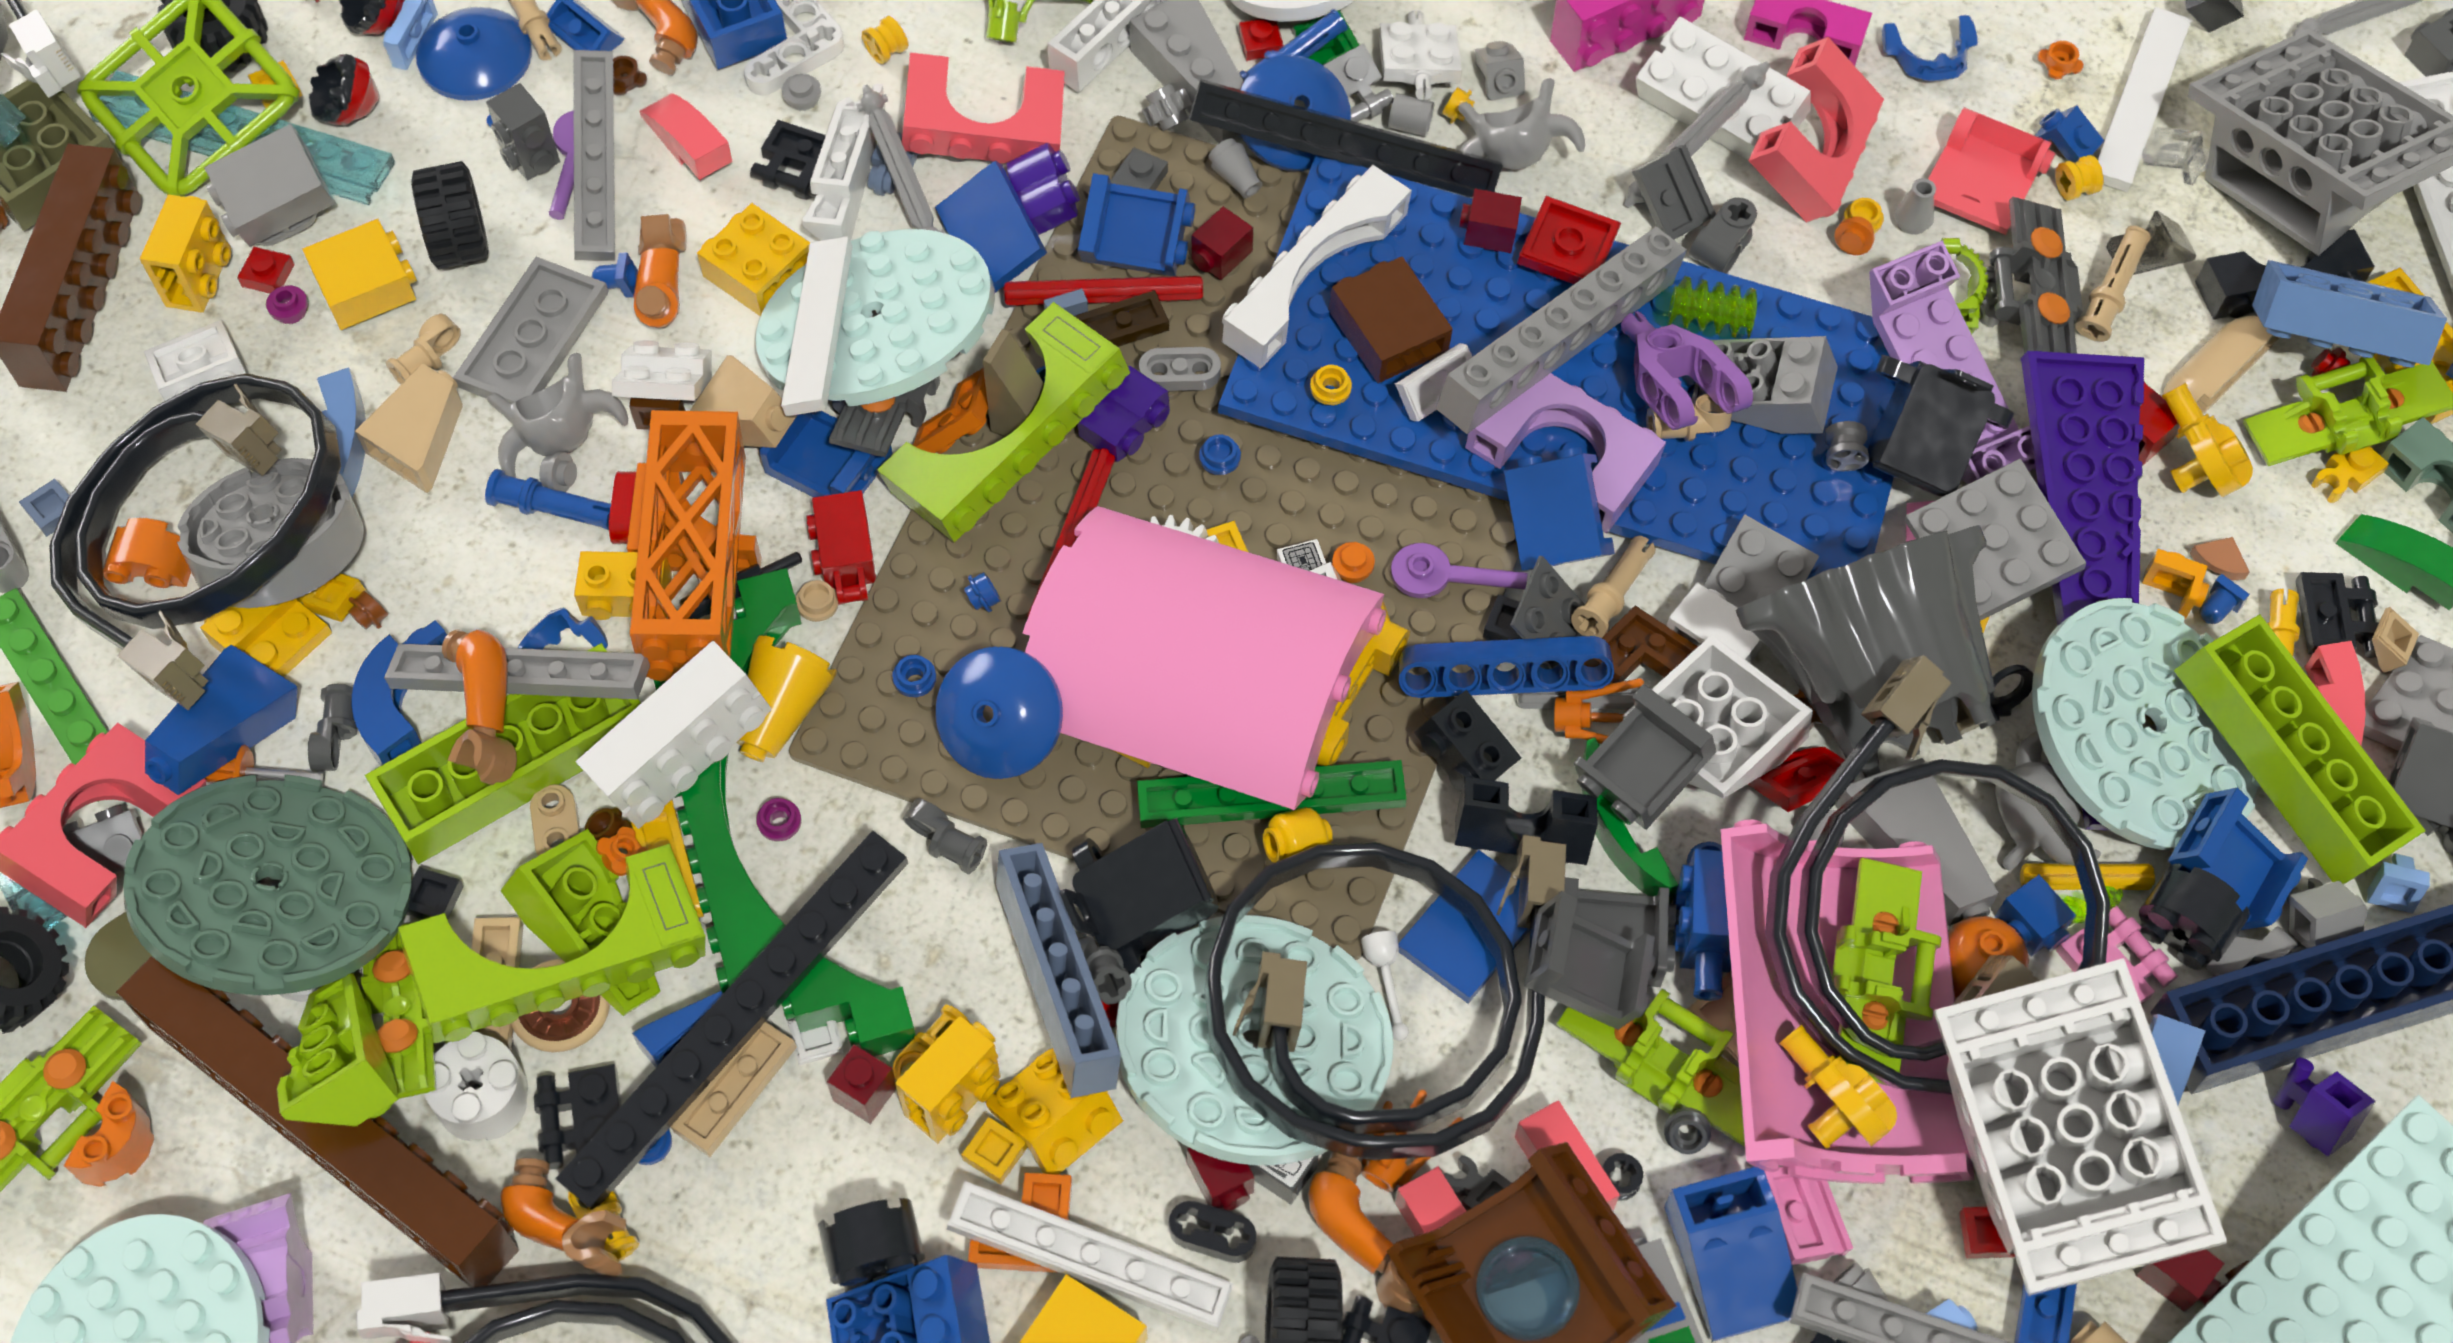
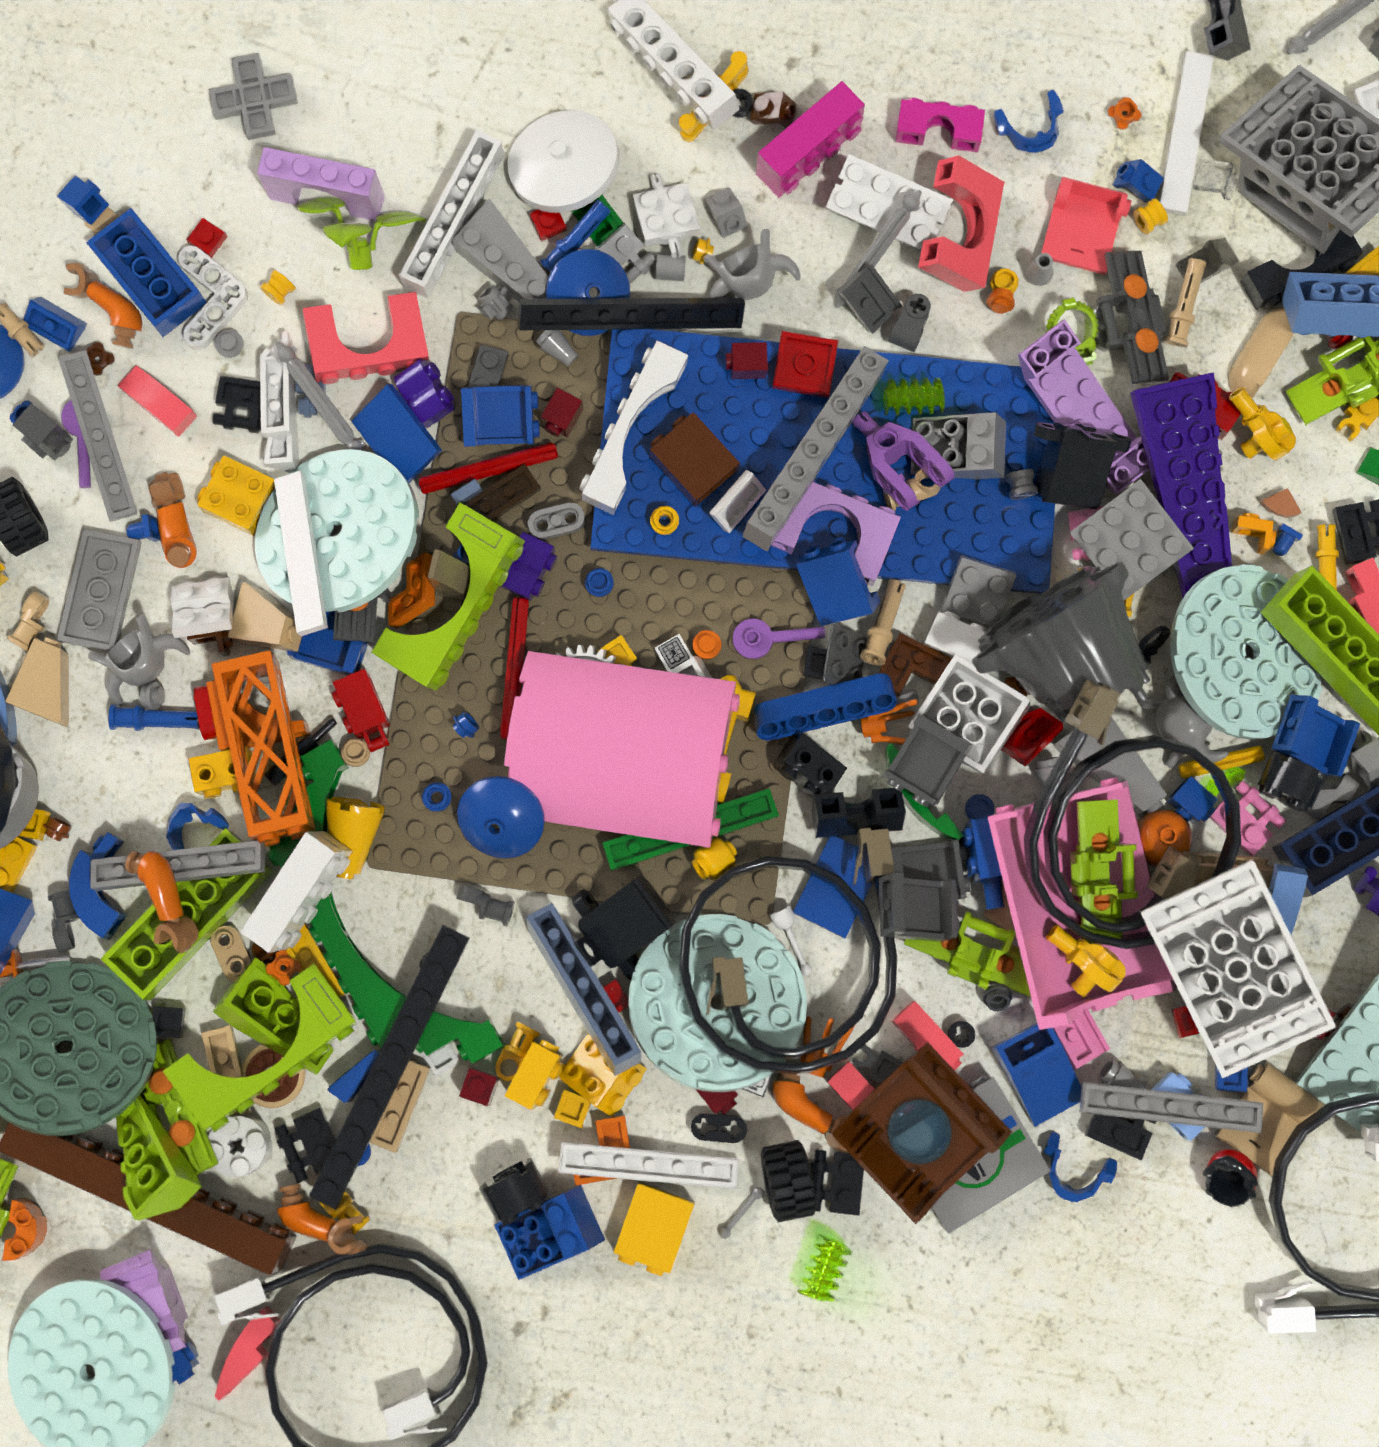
camera: 10 degrees left, 20 degrees up
magenta plate [756,798,802,842] -> none
dark grey connector [1078,935,1132,1004] -> none

